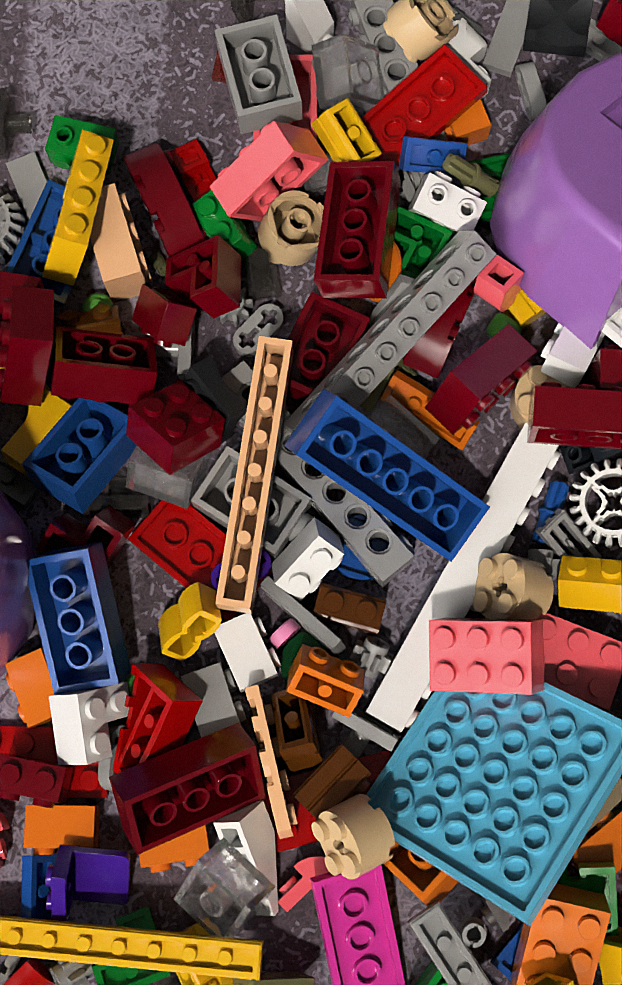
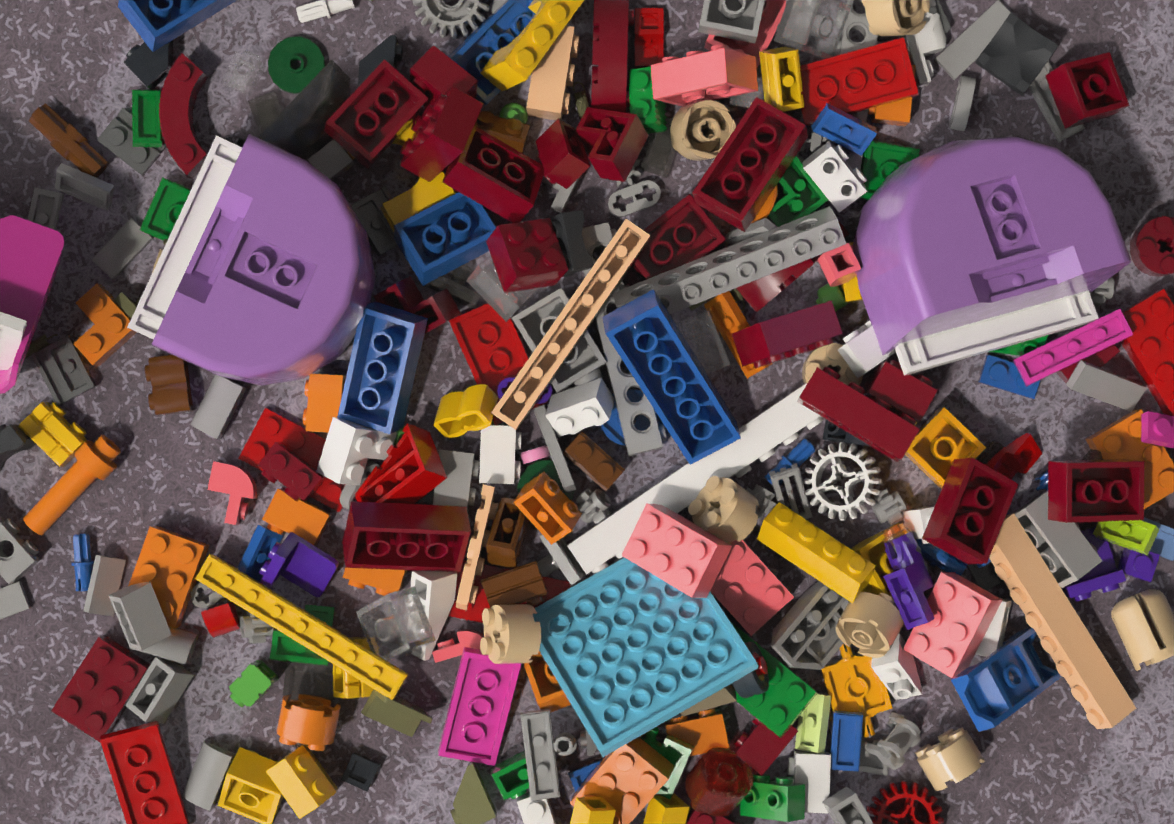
camera: 25 degrees right, 10 degrees up
olive axle [442,153,499,198] -> none

